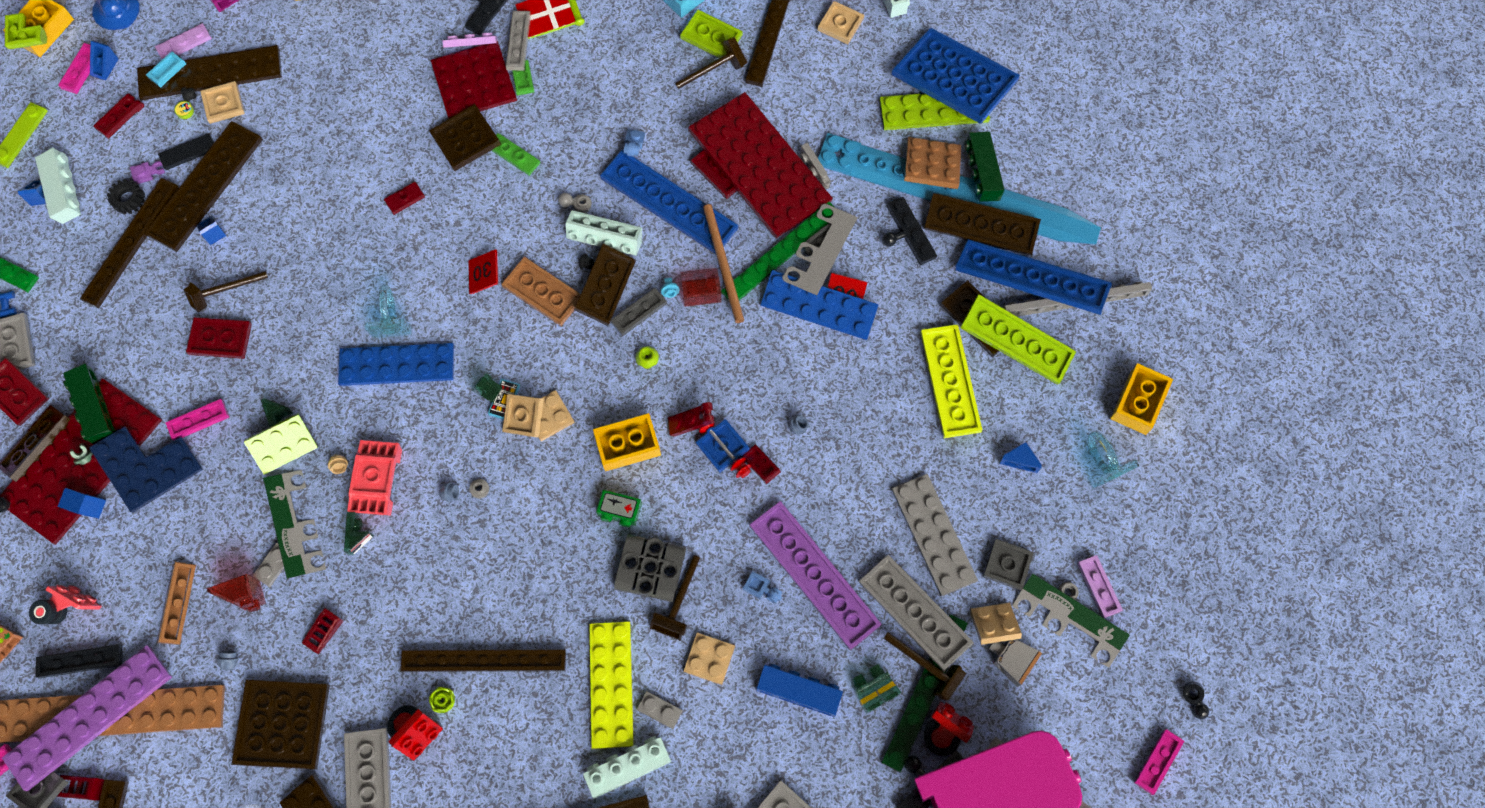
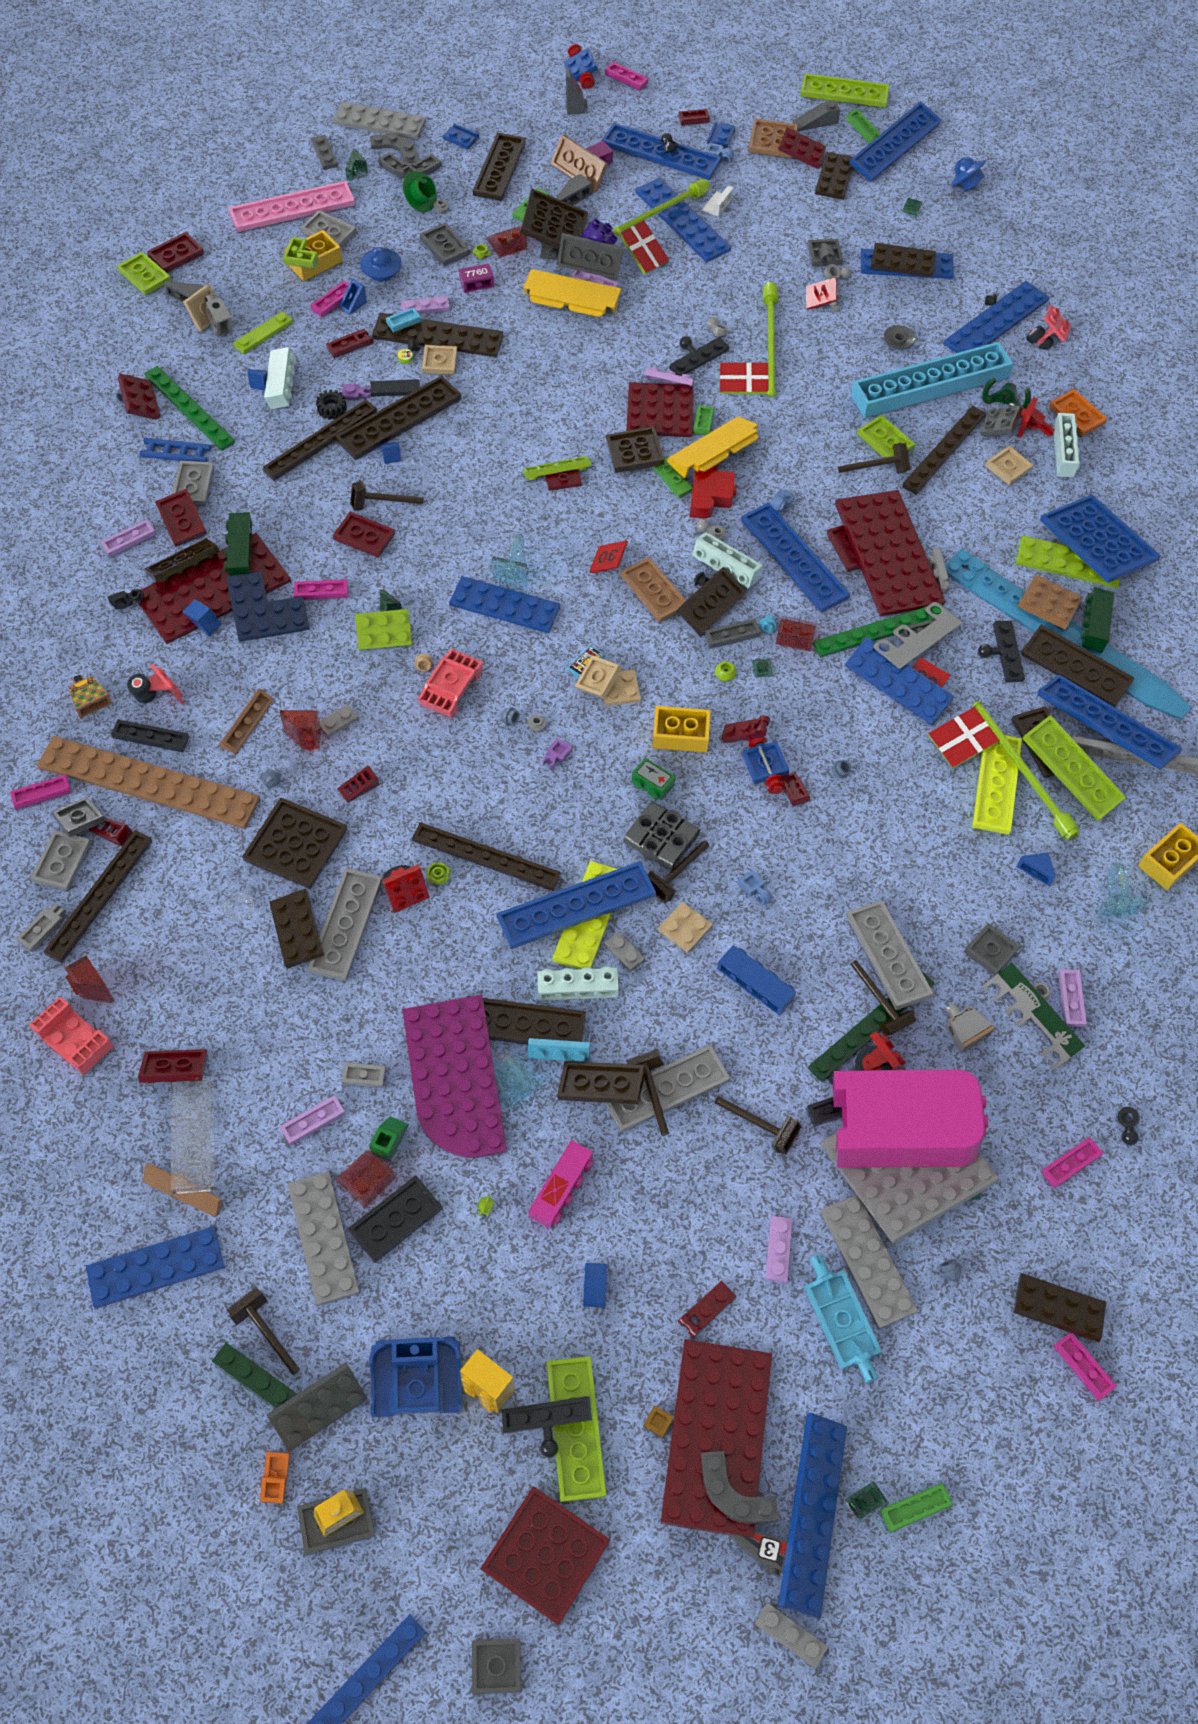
camera: 20 degrees right, 10 degrees down
medium lavender plate [2,645,172,791] -> none
sand green plate [70,443,93,465] -> none
piece [263,470,326,579] -> none
clear green slope [344,512,374,555] -> none
clear green slope [472,373,503,402] -> none
light grey tile [506,11,531,71] -> none
medium nougat piece [703,204,744,323] -> none
medium lavender plate [749,501,882,651] -> none
clear green hips [852,664,901,714] -> none
light grey plate [892,474,978,597] -> none
tan plate [970,603,1022,645] -> none
none -> blue plate [496,861,656,949]
none -> lime plate [522,456,591,480]
none -> medium lavender plate [543,738,572,770]
none -> yellow slope [667,416,758,479]
none -> red brick [690,464,737,519]
none -> plate [752,659,773,678]
none -> flag [928,701,1080,841]

